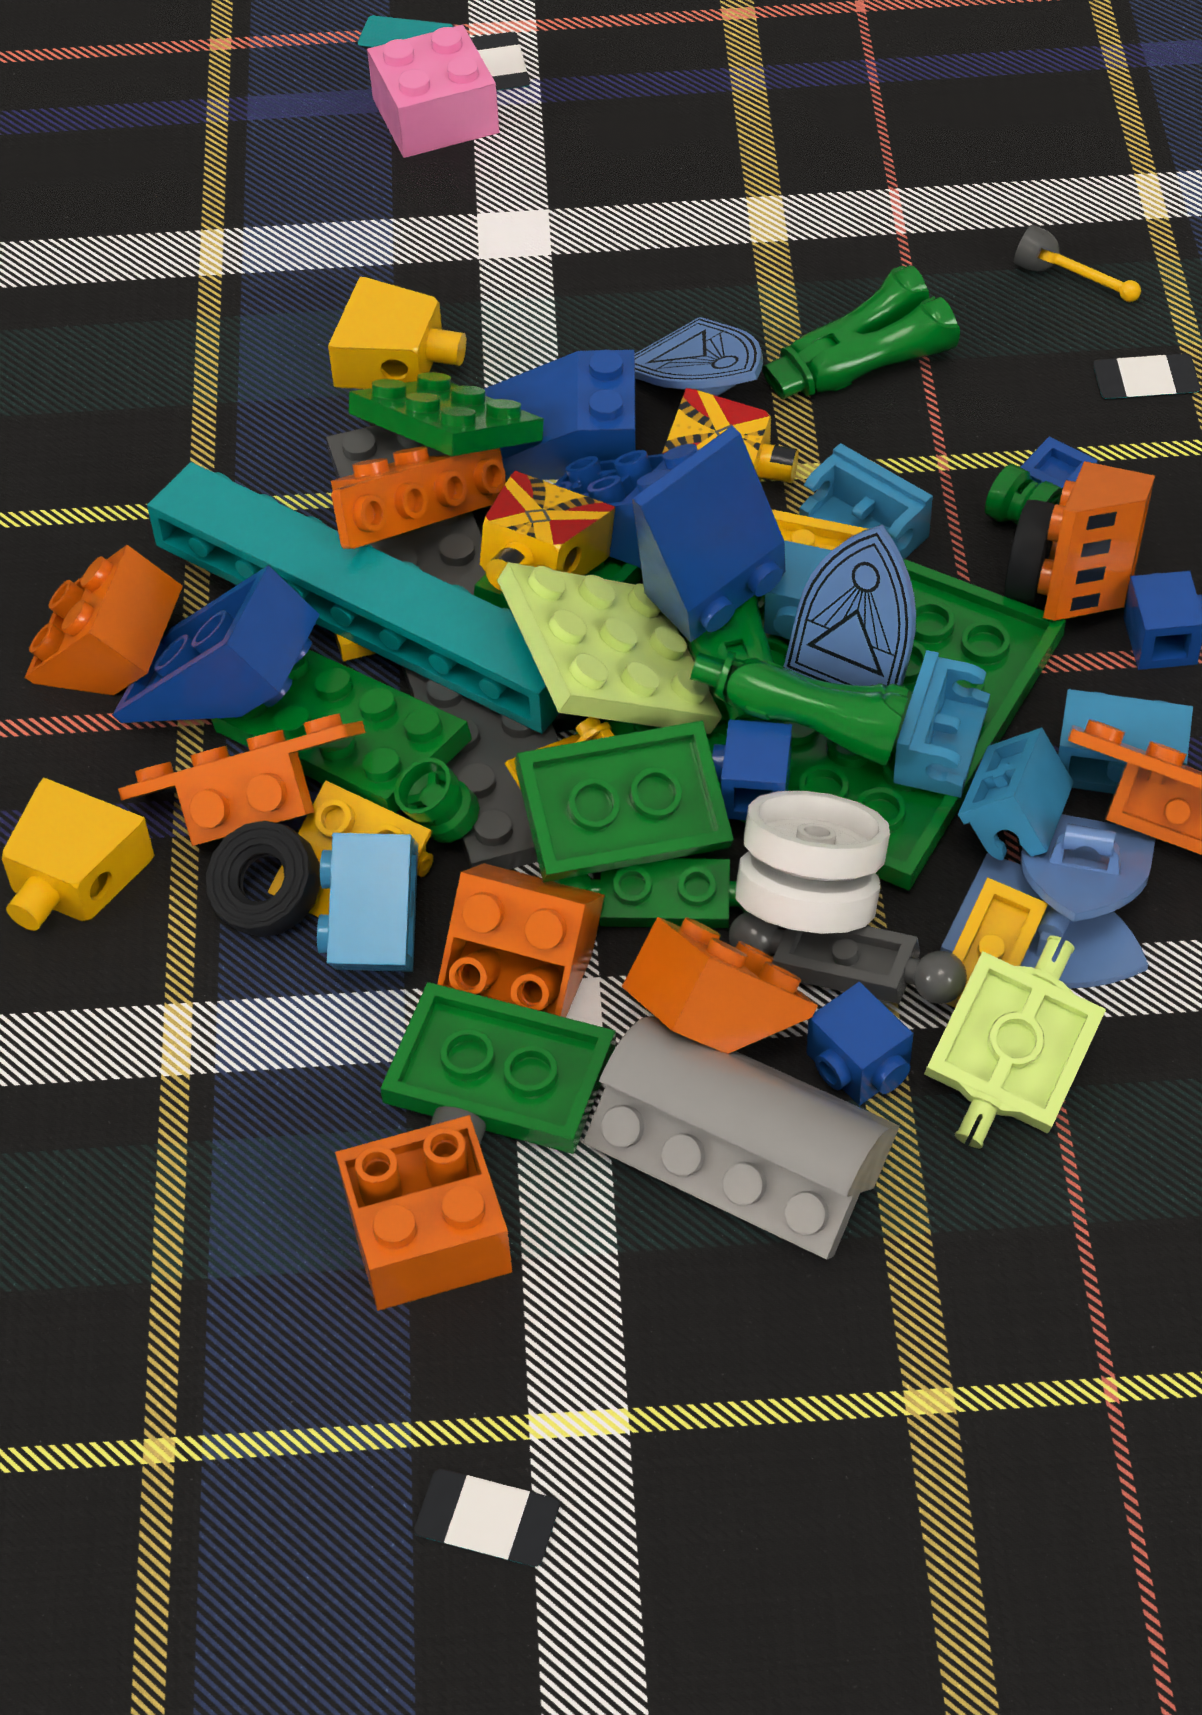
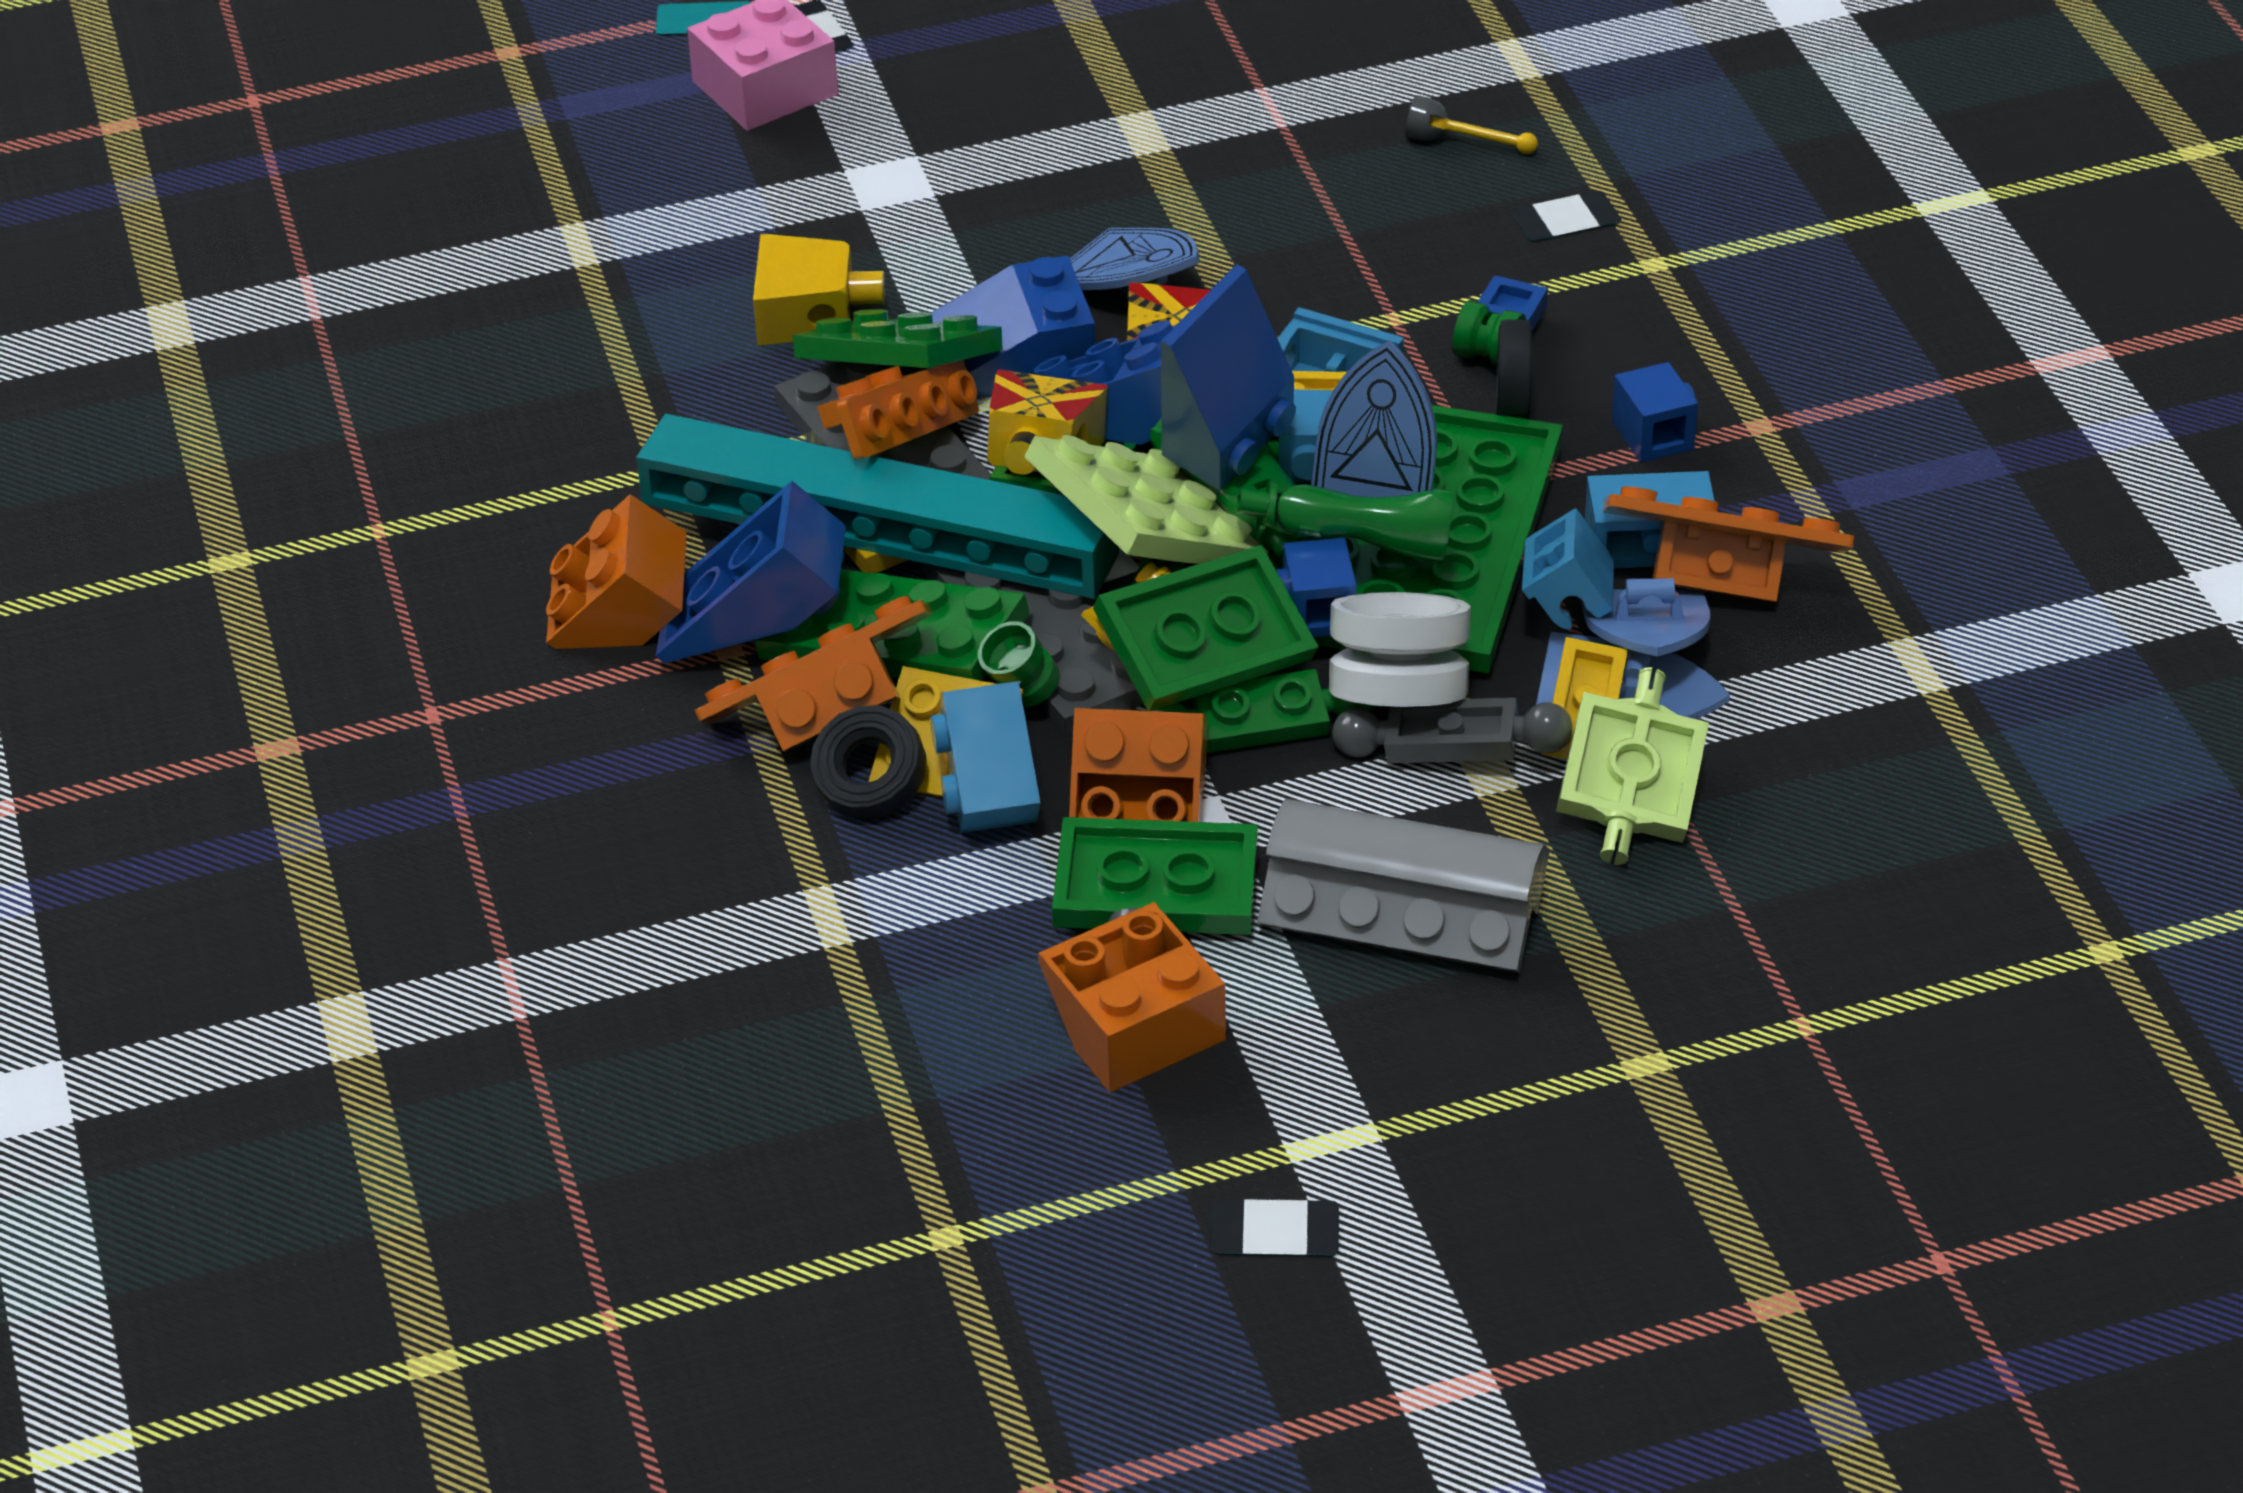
camera: 15 degrees left, 10 degrees down
yellow torso [2,778,155,931] -> none
orange slope [622,917,818,1054] -> none
green piece [762,265,960,399] -> none
blue brick [807,981,914,1106] -> none
dark azure hinge [893,650,990,798] -> none
orange slope [1037,461,1155,621] -> none

